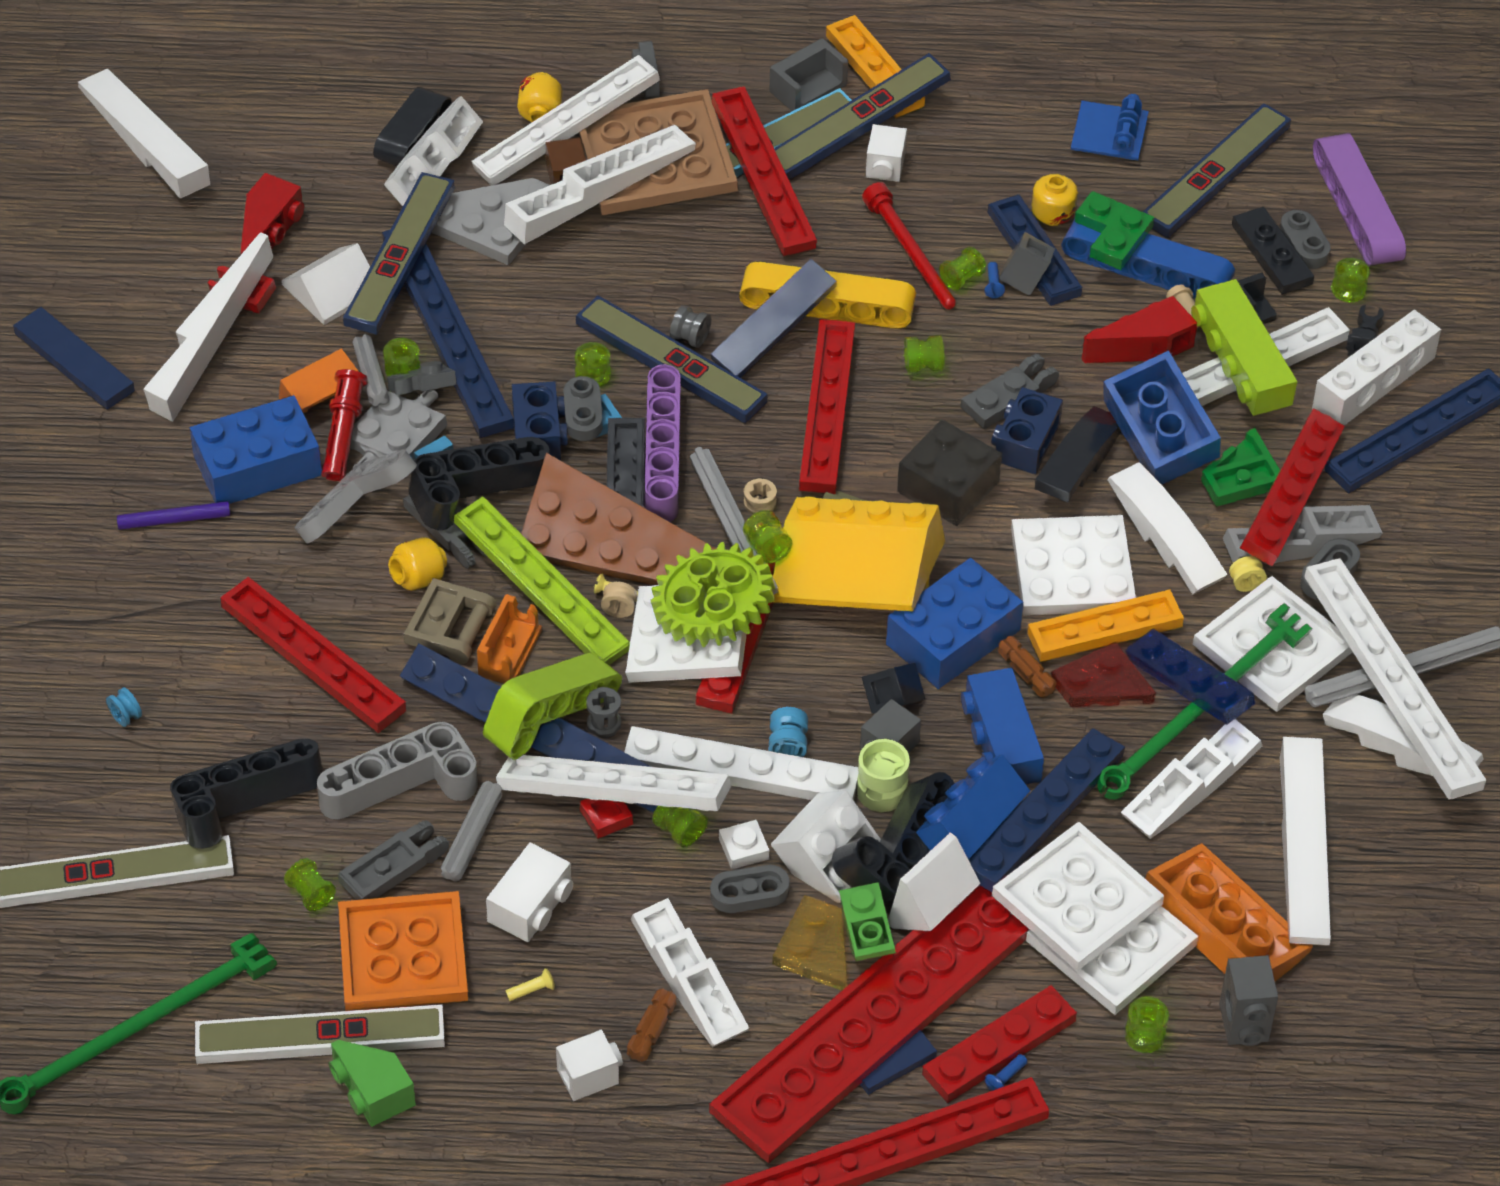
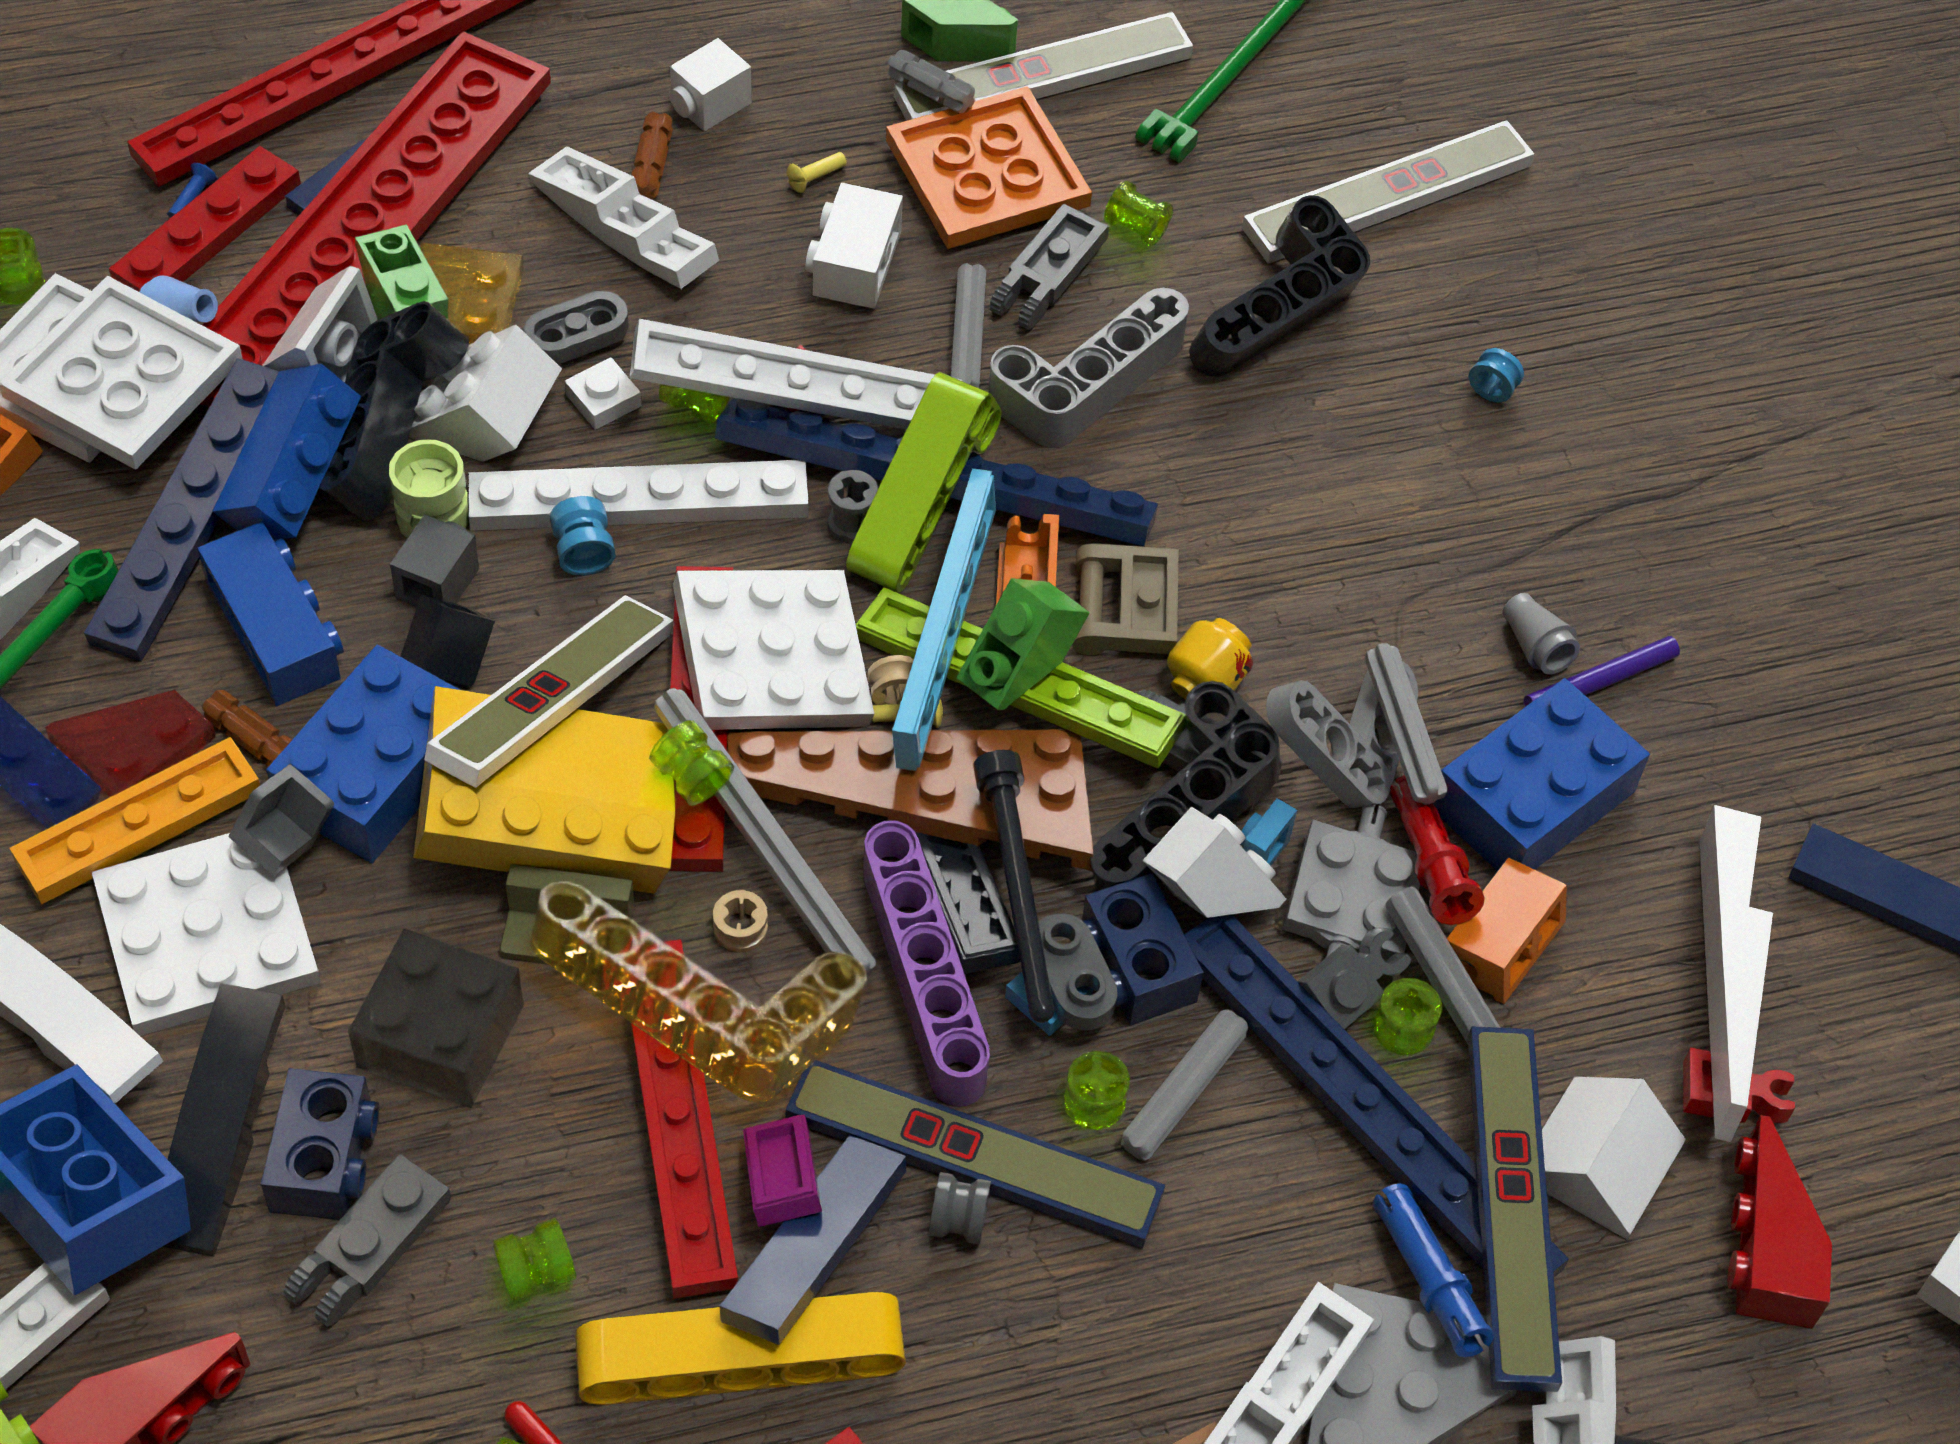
camera: 160 degrees right, 5 degrees up
red plate [220,576,407,733] -> none
lime gear [650,542,775,647] -> none
none -> light blue cone [139,275,218,323]
none -> dark grey panel [228,764,334,876]
none -> tile [424,595,673,788]
none -> clear yellow beam [530,881,867,1103]
none -> magenta tile [743,1114,822,1227]
none -> light grey axle [887,50,975,113]
none -> medium azure tile [892,469,996,771]
none -> bright green slope [956,578,1090,710]
none -> black piece [973,750,1054,1023]
none -> light grey axle [1121,1009,1248,1161]
none -> white slope [1143,807,1286,918]
none -> light grey axle [1365,643,1447,805]
none -> blue pin [1373,1183,1494,1357]
none -> light grey cone [1502,593,1580,674]

